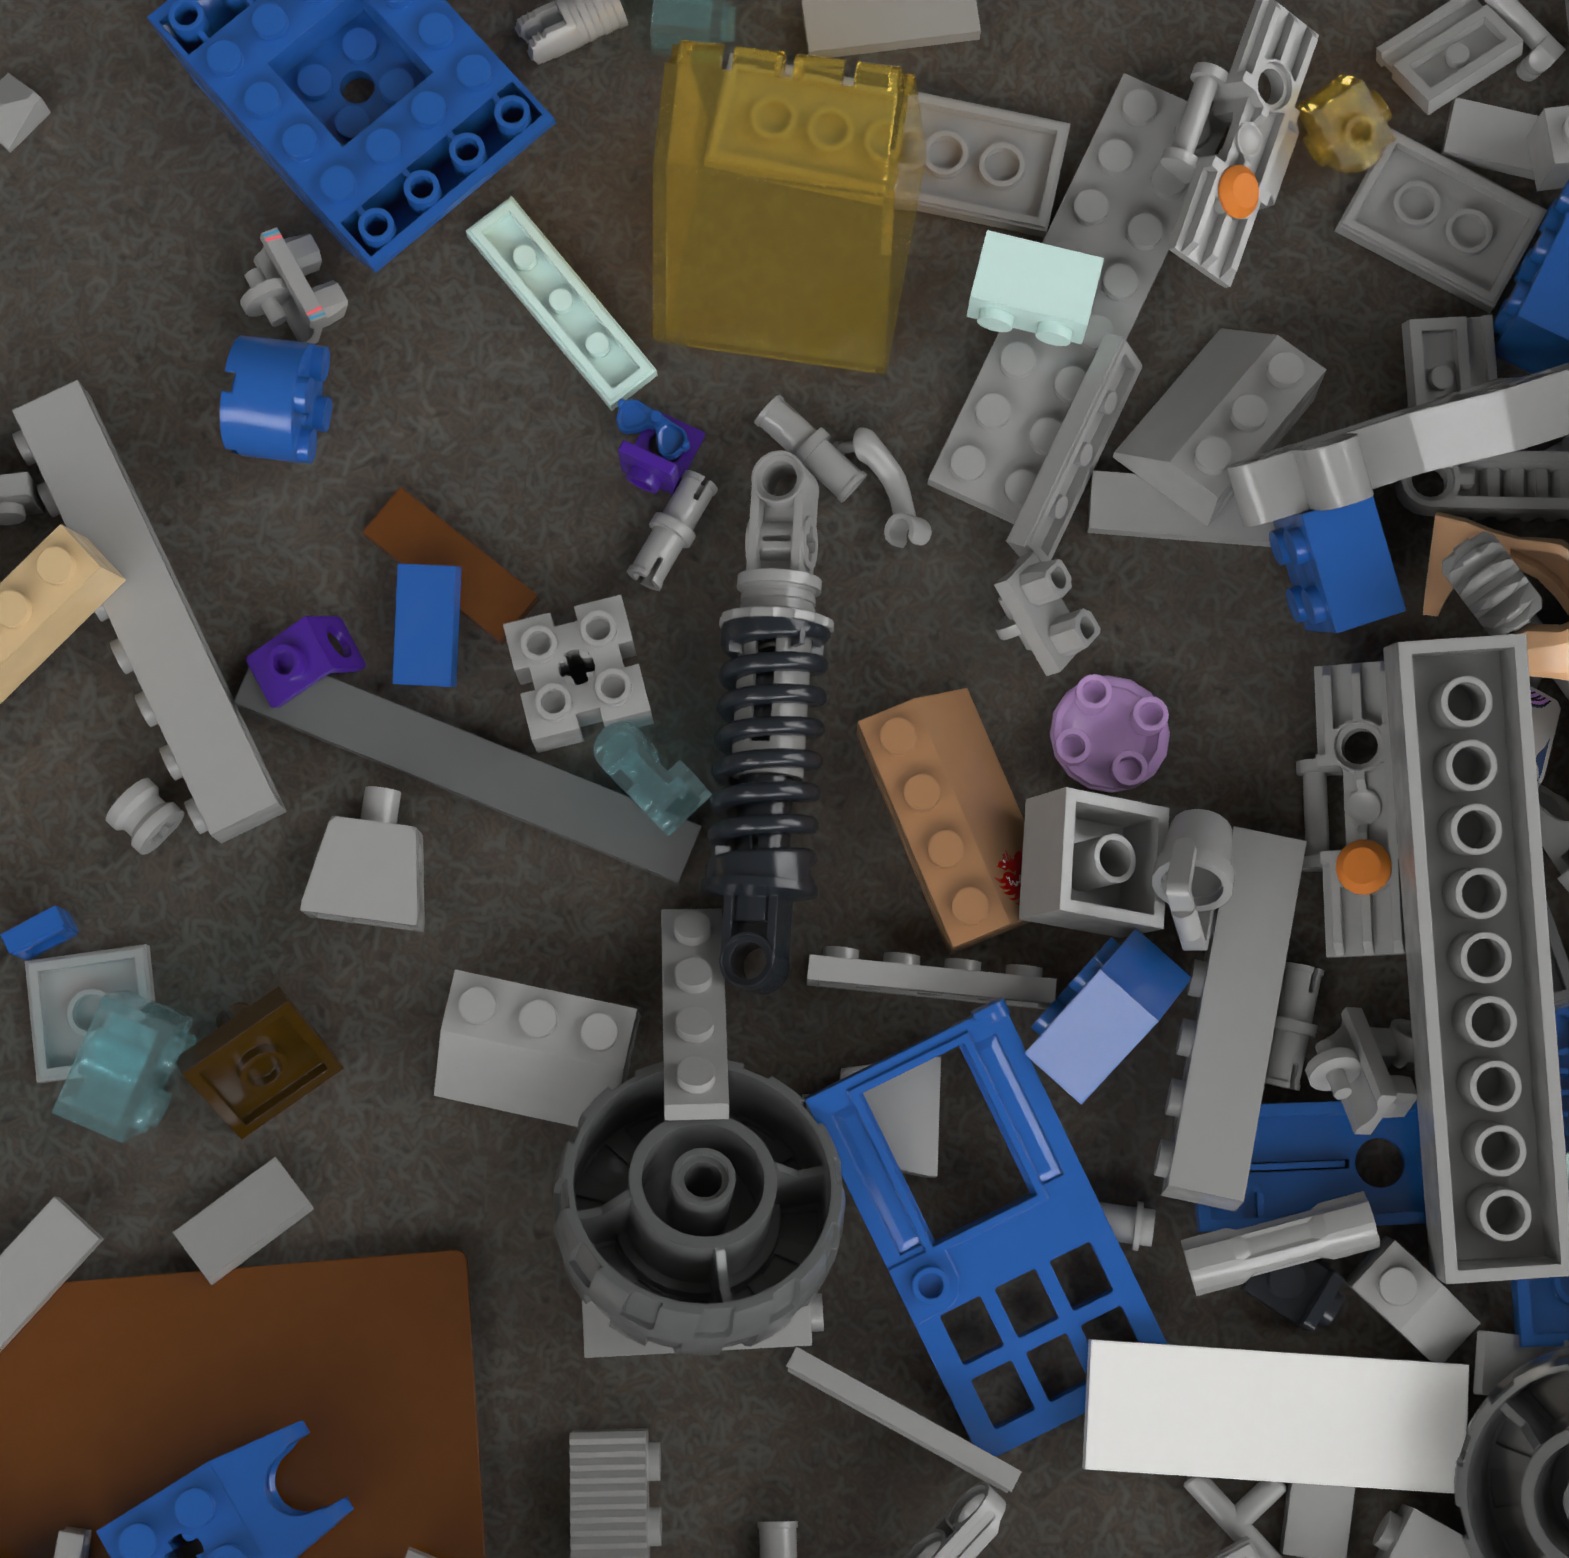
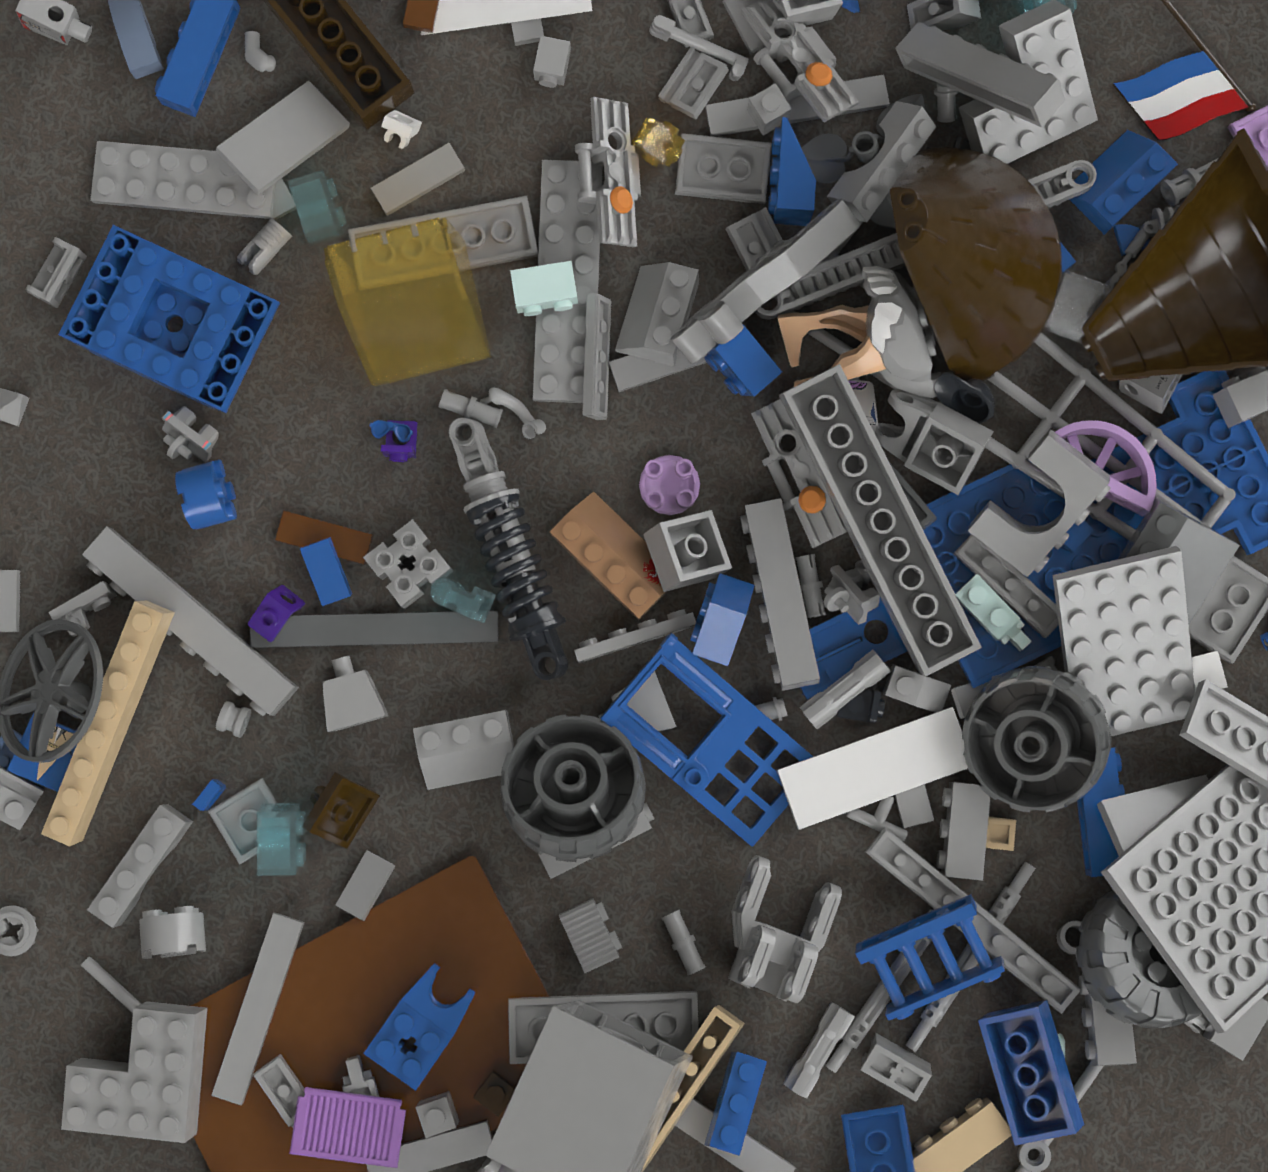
camera: 25 degrees left, 5 degrees up
light aqua tile [466,196,658,411] -> none
light grey pin [627,470,718,591] -> none
light grey plate [661,908,729,1120] -> none
light grey tile [786,1347,1022,1494] -> none
light grey hips [994,551,1101,676] -> none
light grey piece [1152,809,1235,951] -> none
light grey gear [1442,531,1542,636] -> none

